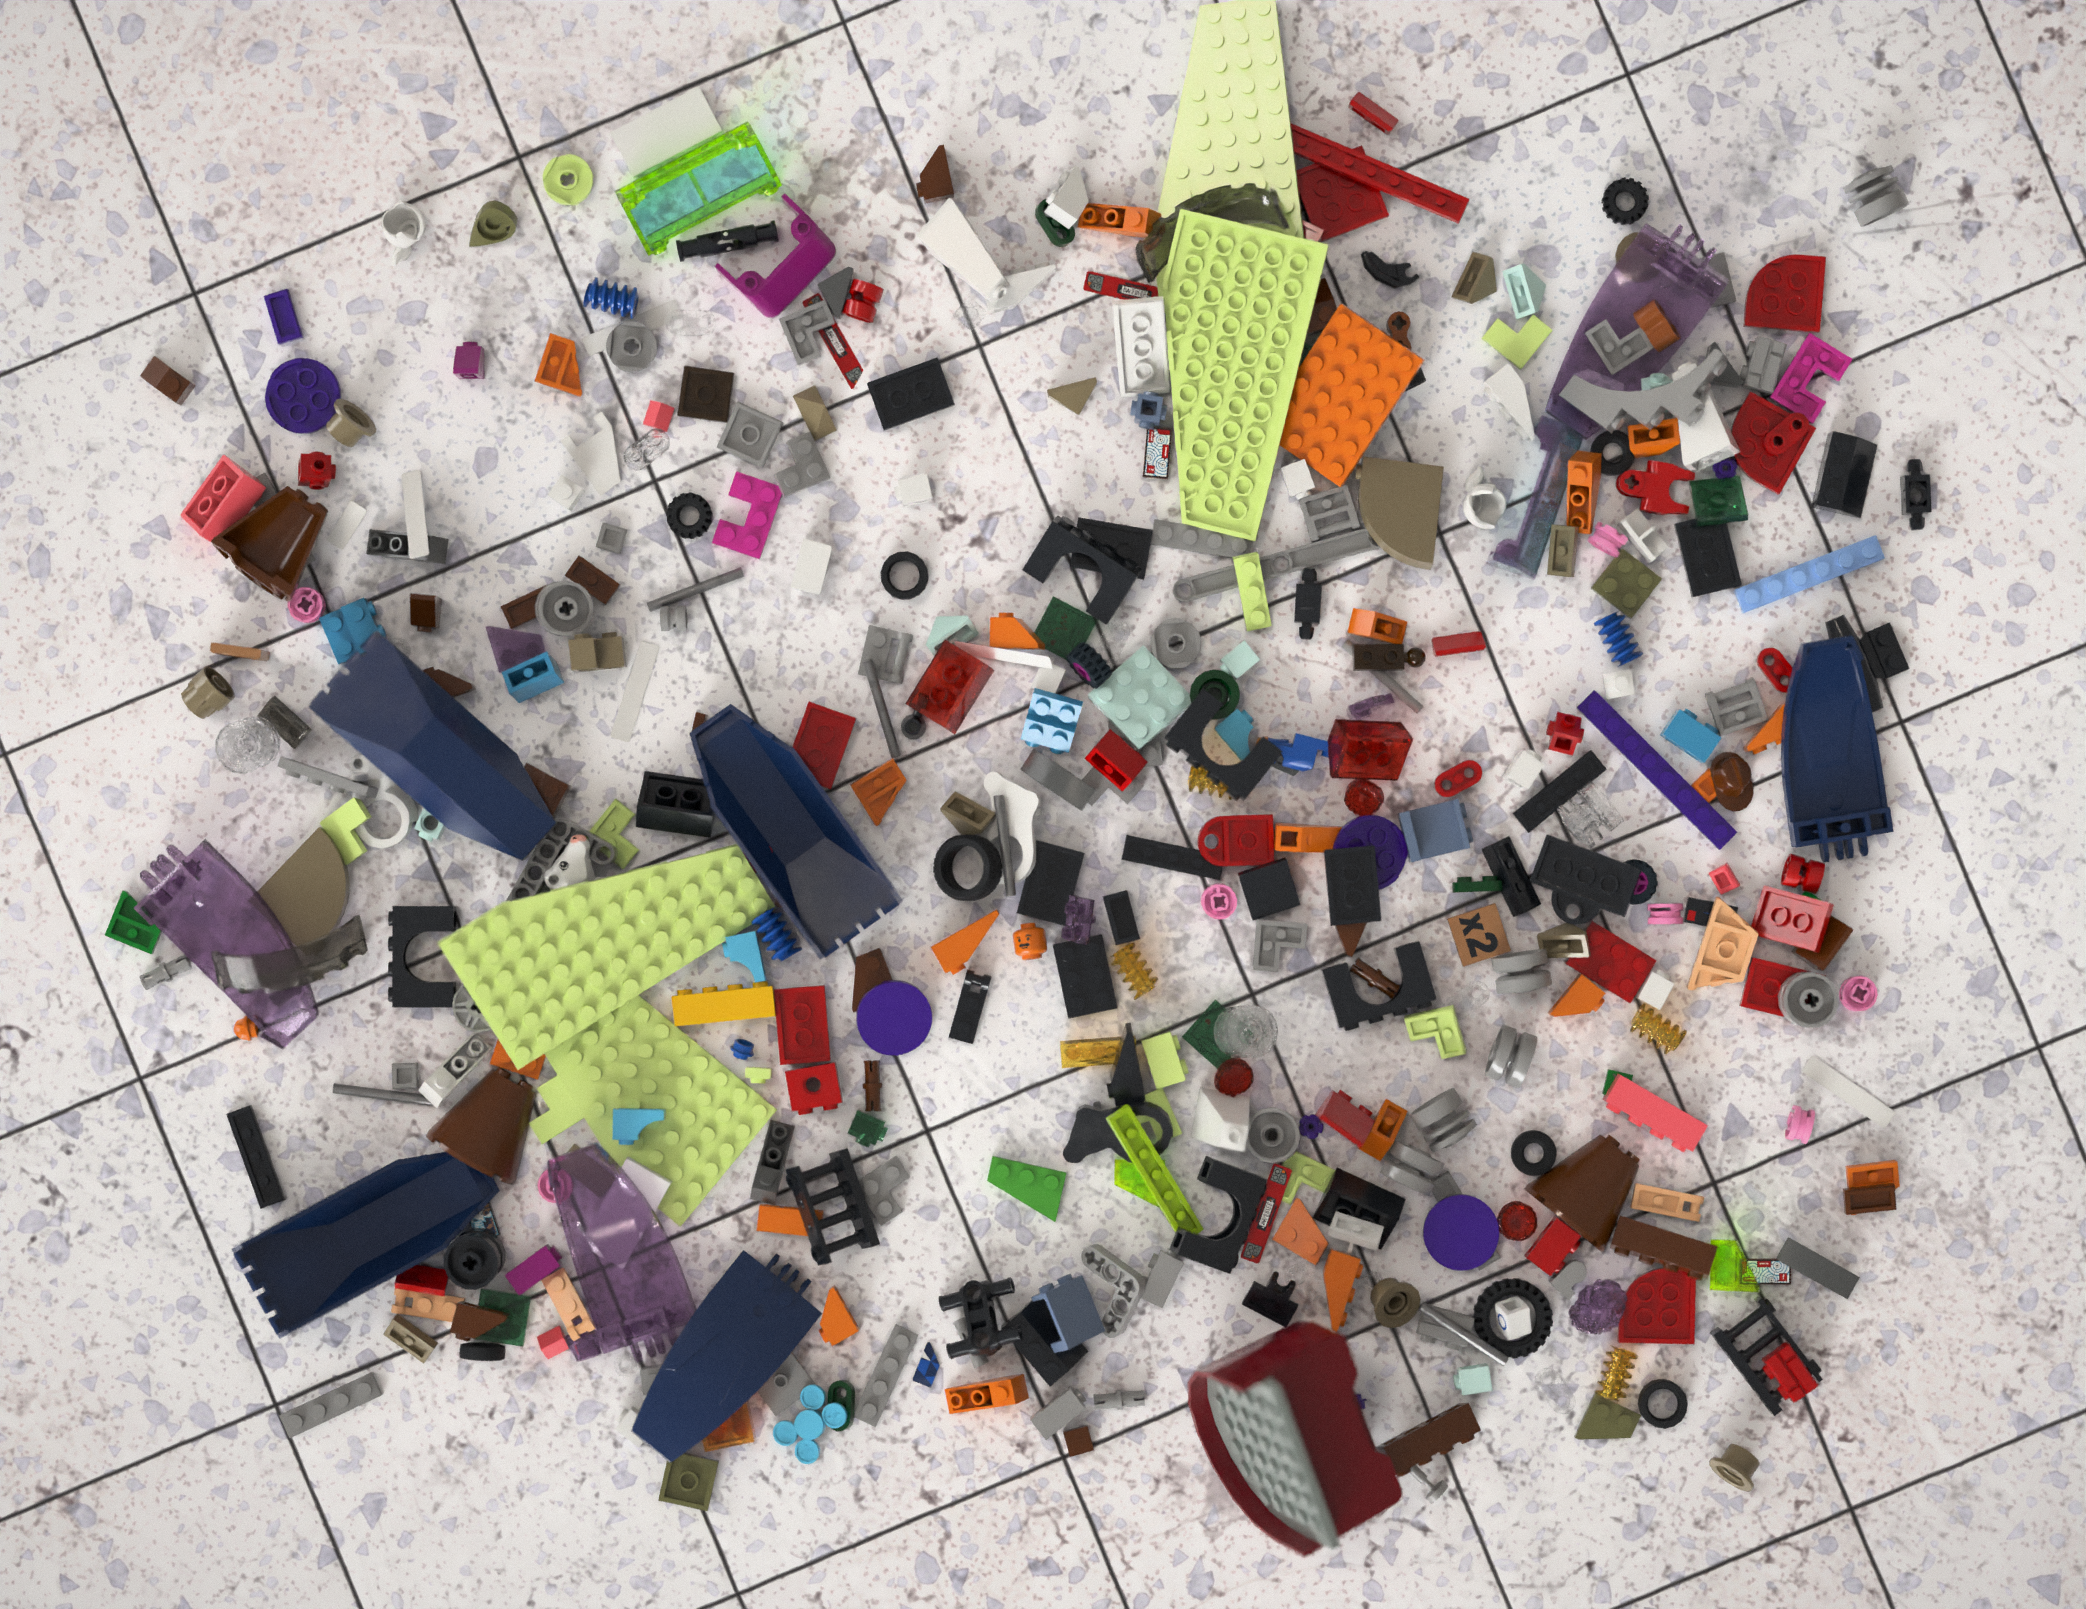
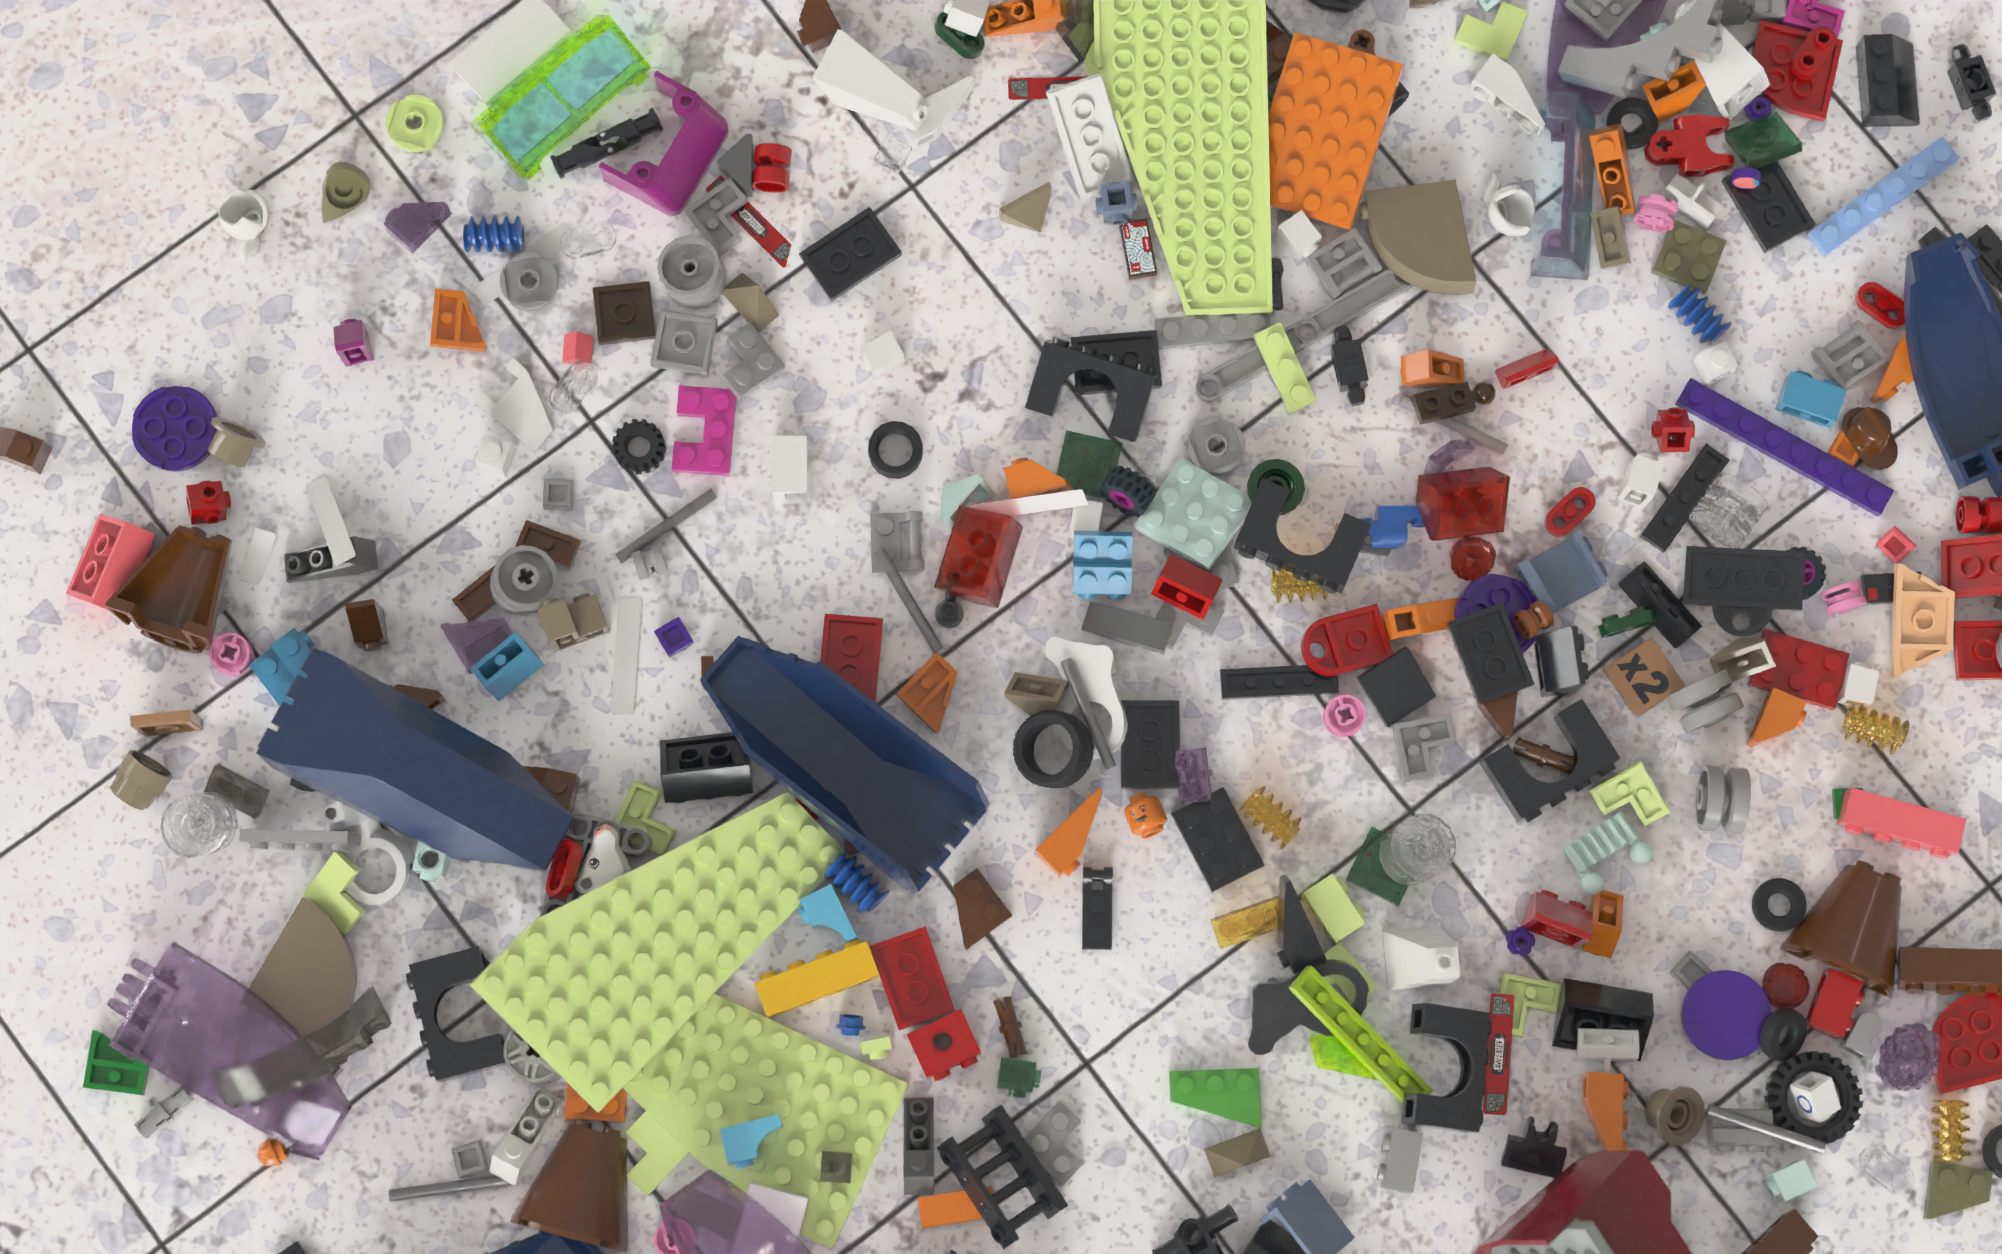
camera: 15 degrees left, 10 degrees down
dark purple tile [263,289,304,345] -> none
dark purple tile [856,980,932,1056] -> none
light grey beam [1081,1244,1146,1338] -> none
black panel [1102,890,1140,945] -> none
medium azure arch [1214,708,1254,761] -> none
clear red hair [1214,1058,1254,1098] -> none
light aqua brick [1220,640,1260,680] -> none
light grey wheel [1246,1107,1301,1164] -> none
orange wing [1272,1198,1329,1266] -> none
light grey wheel [1380,1140,1444,1196] -> none
light grey wheel [1409,1088,1477,1152] -> none
light nougat plate [1630,1183,1704,1222] -> none
none -> clear purple slope [383,202,452,254]
none -> red plate [546,839,583,899]
none -> dark purple plate [654,617,694,658]
none -> light grey wheel [657,235,727,309]
none -> clear smoke tile [820,1151,853,1184]
none -> dark tan slope [1204,1128,1271,1177]
none -> black bar [1272,258,1284,311]
none -> dark orange wheel [1513,600,1554,639]
none -> black slope [1533,626,1589,697]
none -> light aqua gear [1562,812,1653,896]
none -> dark purple tile [1732,167,1761,189]
none -> black tyre [1760,1007,1807,1062]

